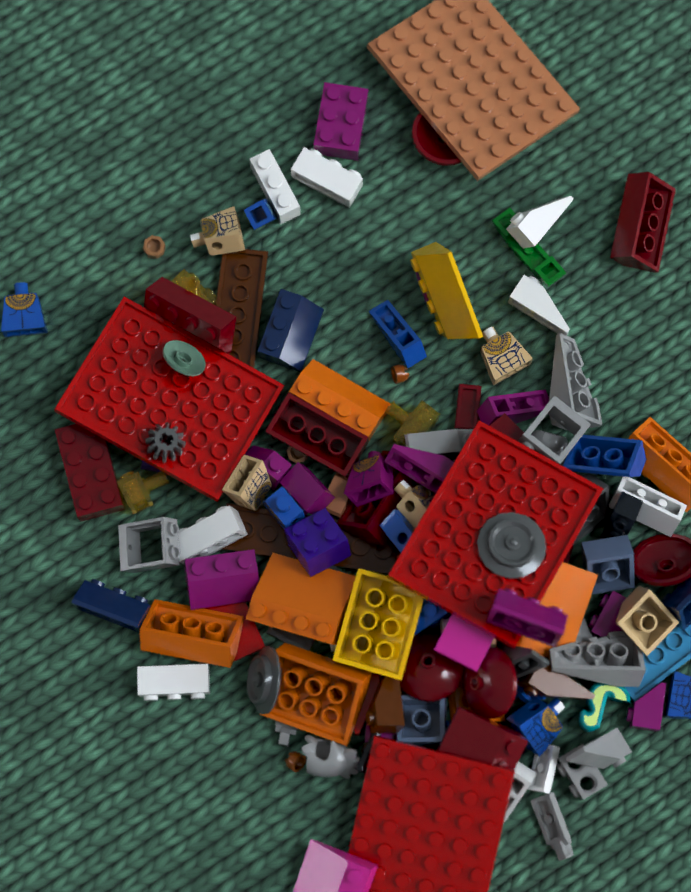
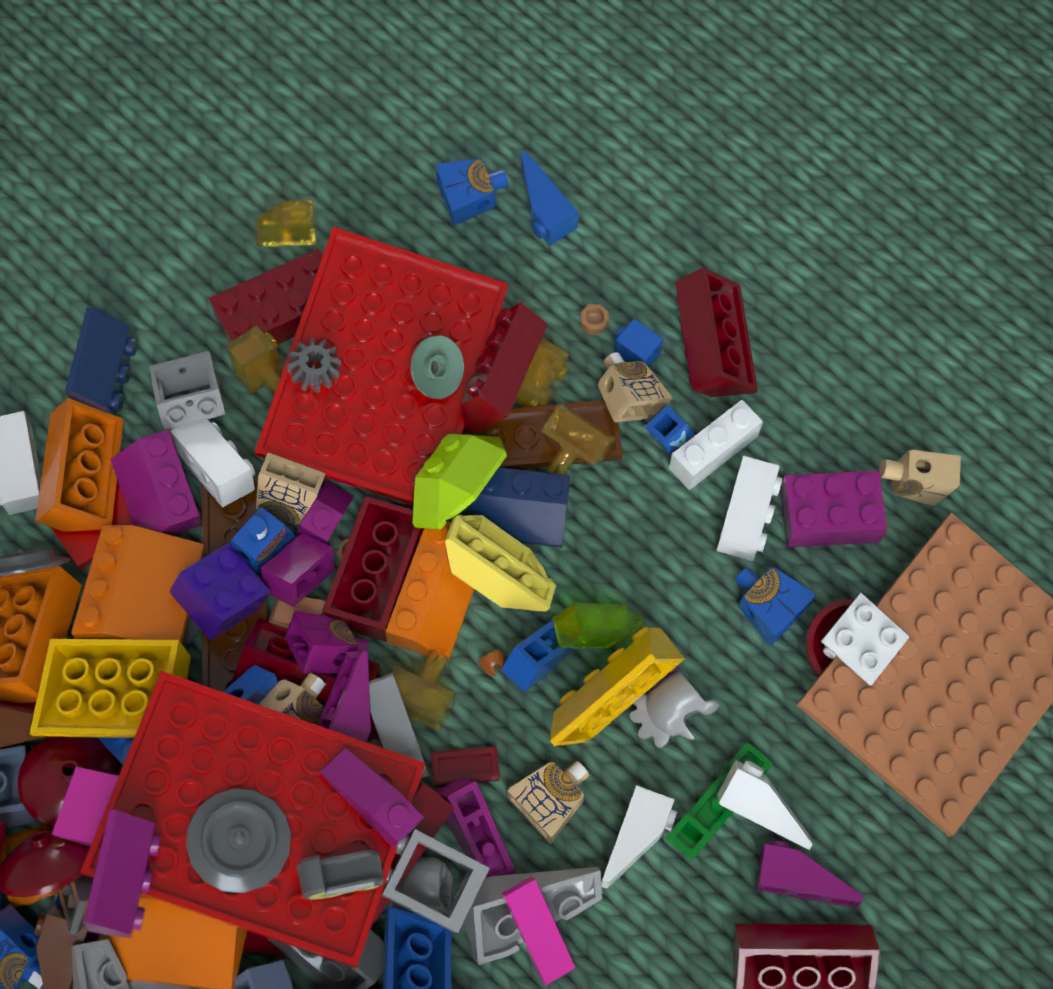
camera: 75 degrees right, 10 degrees down
none -> clear yellow slope [256,200,316,247]
none -> dark grey animal [297,850,384,900]
none -> magenta slope [319,748,423,849]
none -> lime wedge [413,434,507,530]
none -> light yellow wedge [445,515,556,612]
none -> dark pink tile [501,876,575,986]
none -> blue slope [521,151,579,246]
none -> clear yellow brick [541,405,616,475]
none -> clear neon green hinge [553,603,644,648]
none -> blue brick [614,319,663,367]
none -> light grey piece [630,670,719,748]
none -> dark red slope [675,268,758,397]
none -> blue torso [734,567,816,646]
none -> magenta slope [755,841,863,908]
none -> white hinge [821,593,909,686]
none -> tan torso [879,450,961,506]

